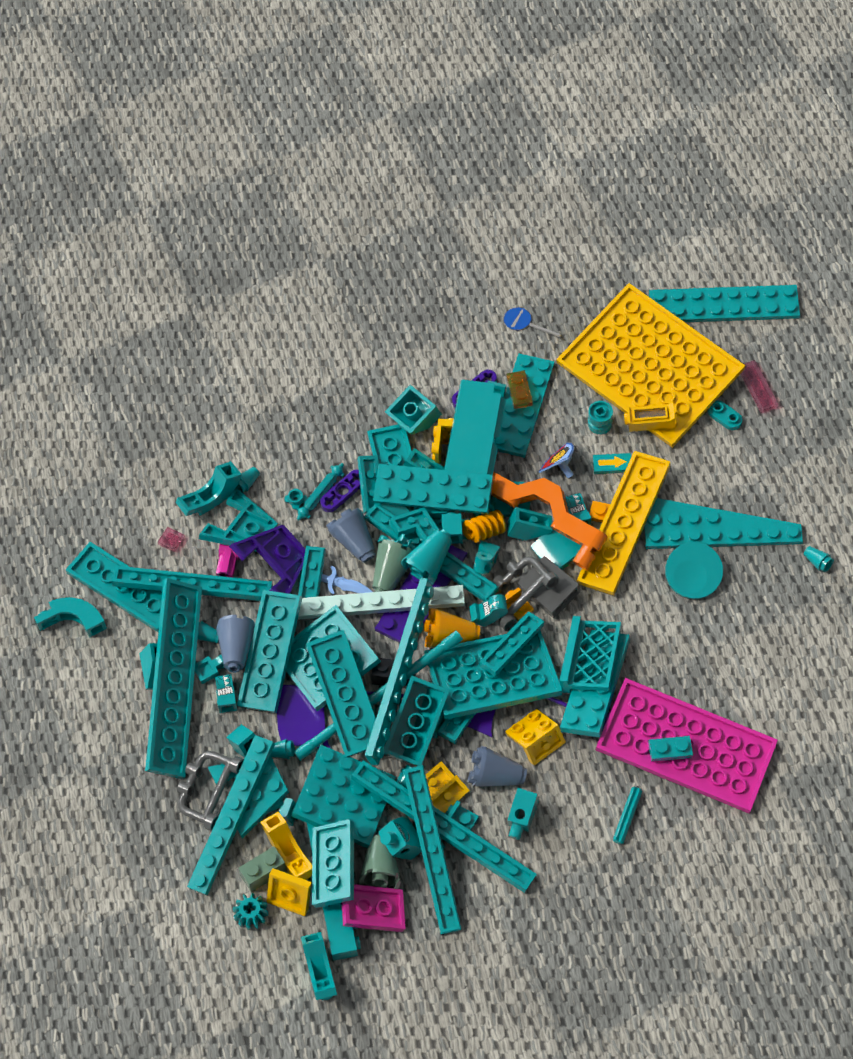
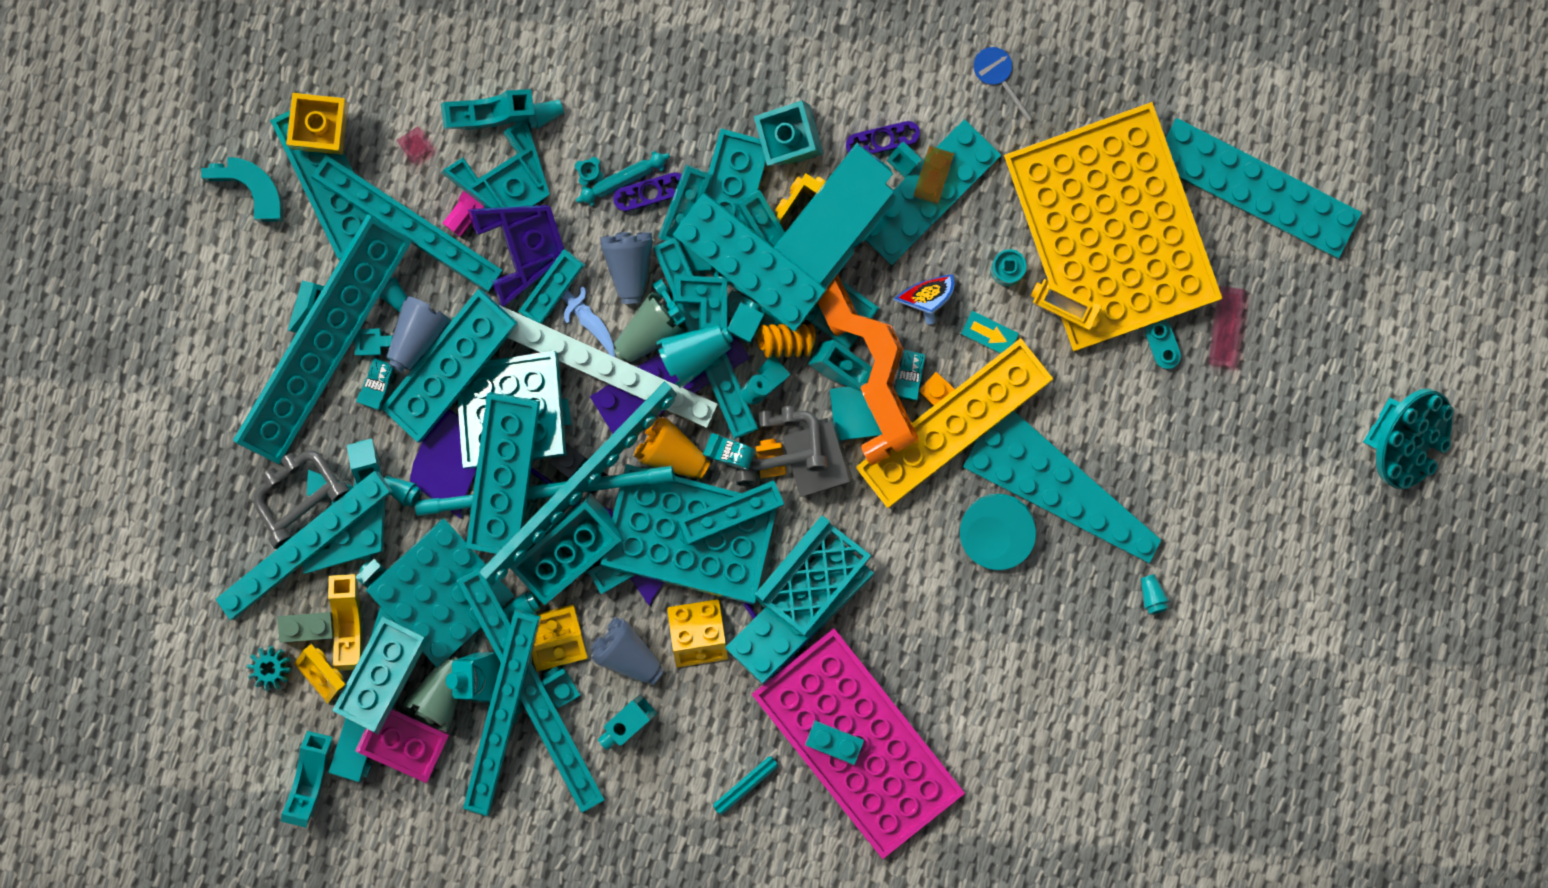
camera: 25 degrees right, 25 degrees up
none -> yellow brick [286,93,349,155]

